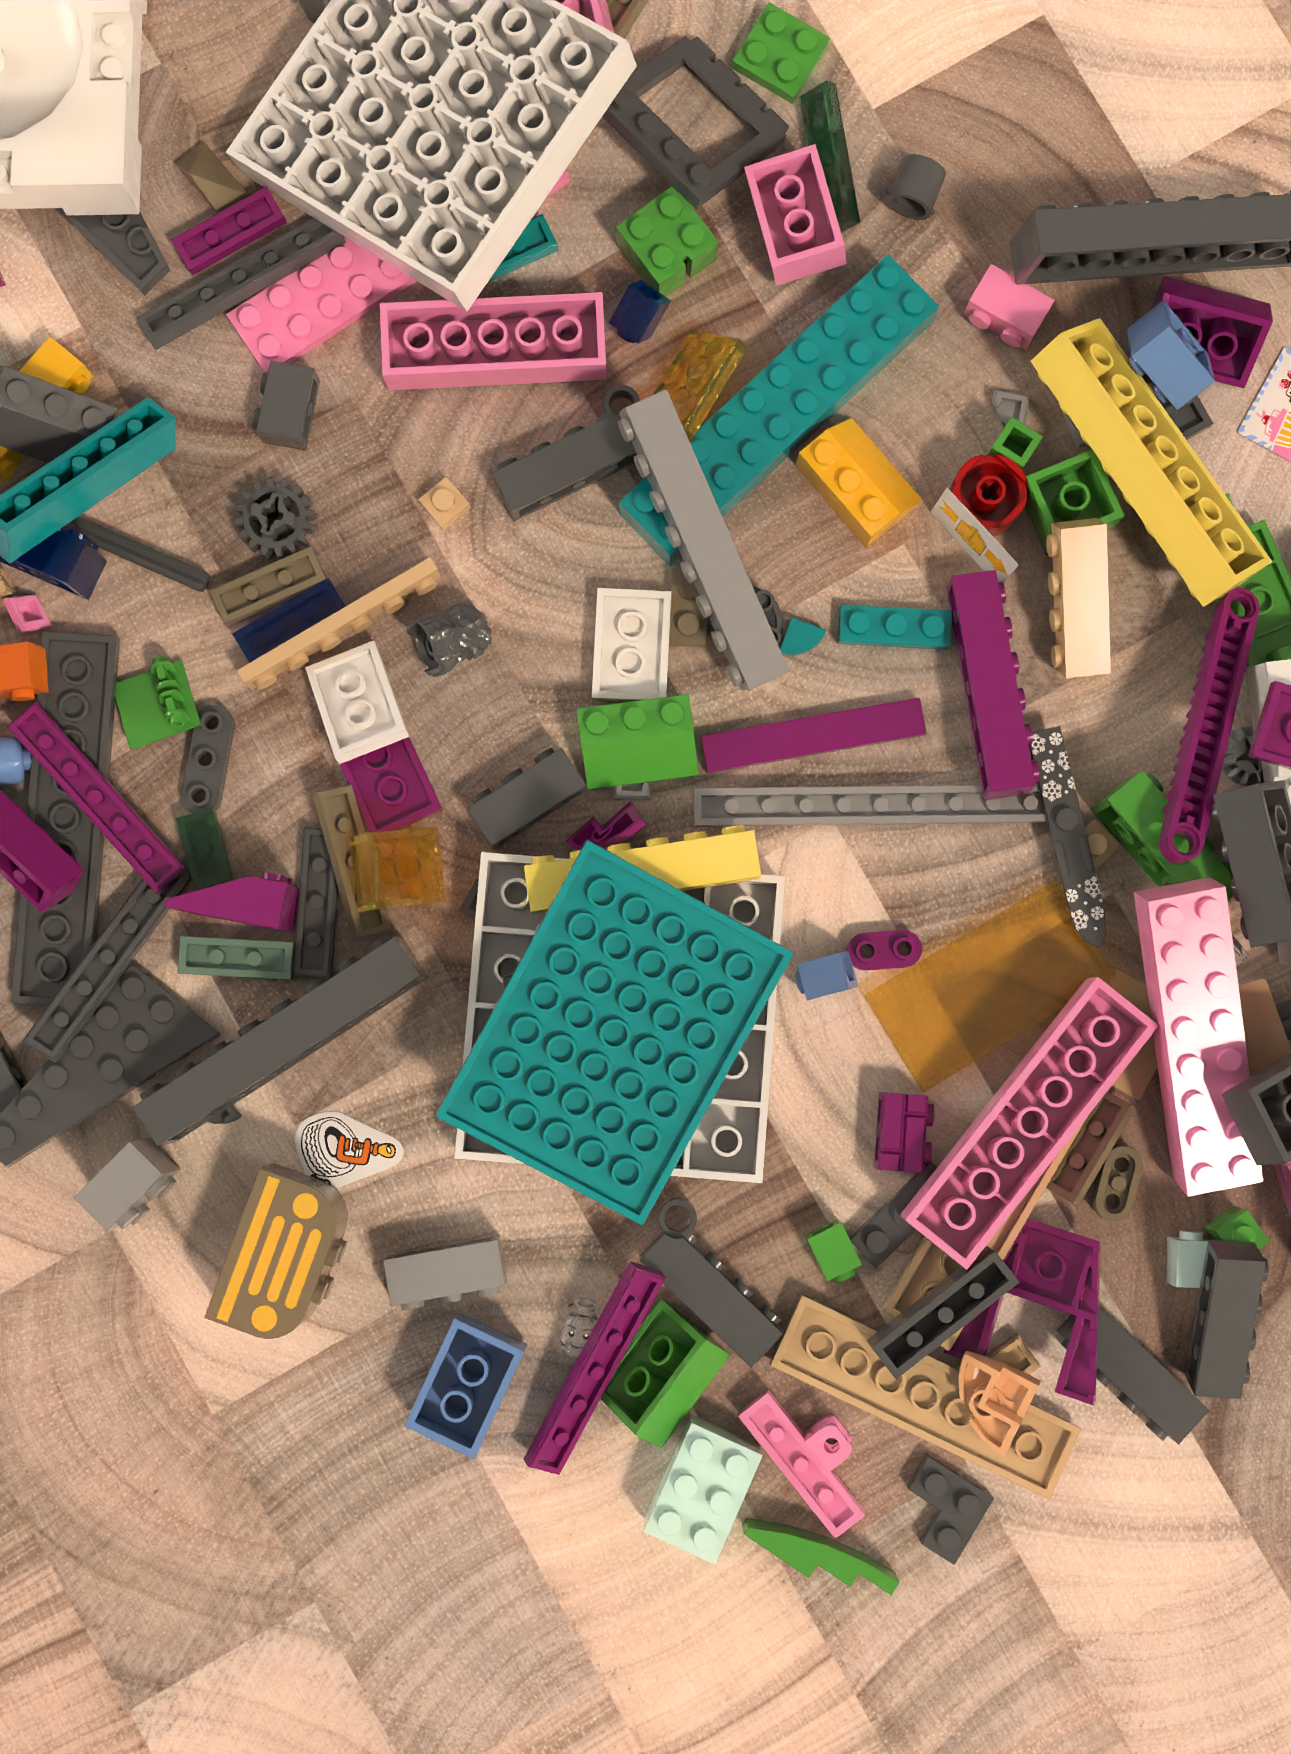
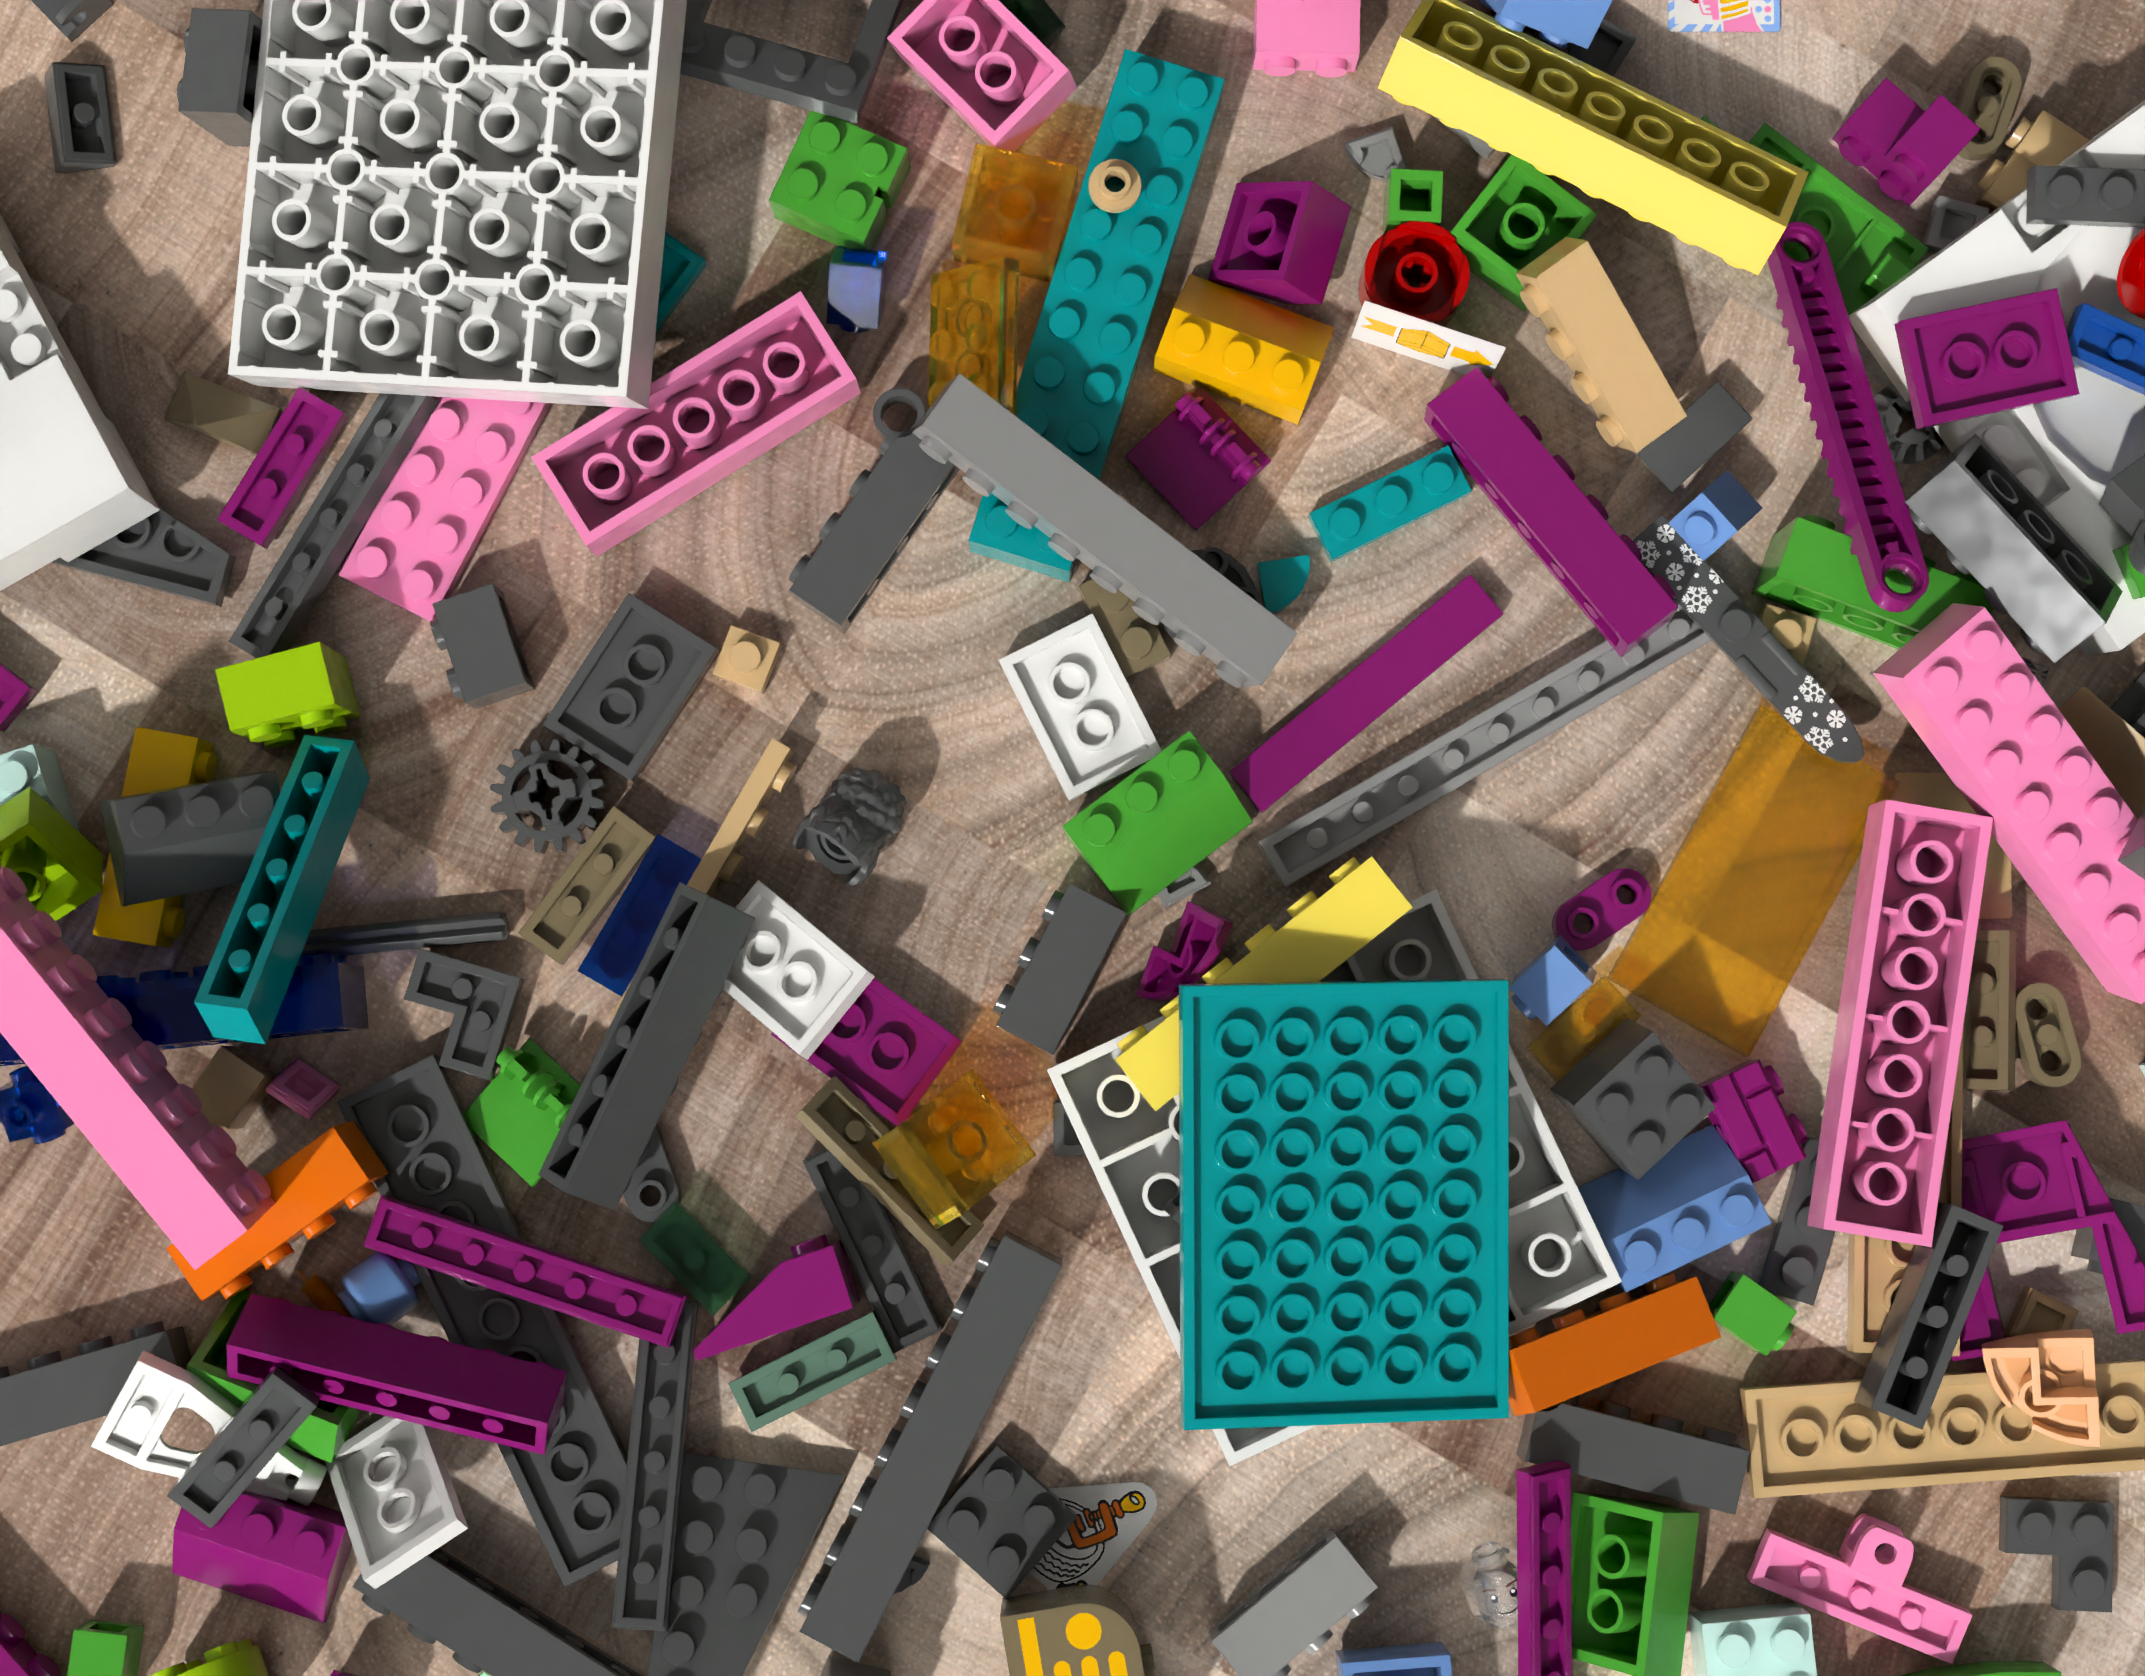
camera: 30 degrees left, 0 degrees up
none -> lime piece [215,642,361,748]
none -> dark grey plate [404,948,524,1080]
none -> dark grey brick [538,882,755,1210]
none -> dark grey plate [543,593,719,782]
none -> dark grey plate [927,1443,1077,1599]
none -> clear yellow brick [952,143,1078,283]
none -> tan plate [1088,159,1141,213]
none -> magenta hinge [1125,386,1271,531]
none -> magenta slope [1208,181,1351,304]
none -> orange brick [1509,1272,1721,1416]
none -> clear yellow plate [1525,976,1641,1083]
none -> dark grey brick [1550,1018,1716,1180]
none -> medium blue slope [1577,1124,1772,1292]
none -> dark grey slope [1637,381,1753,492]
none -> medium blue brick [1668,470,1762,561]

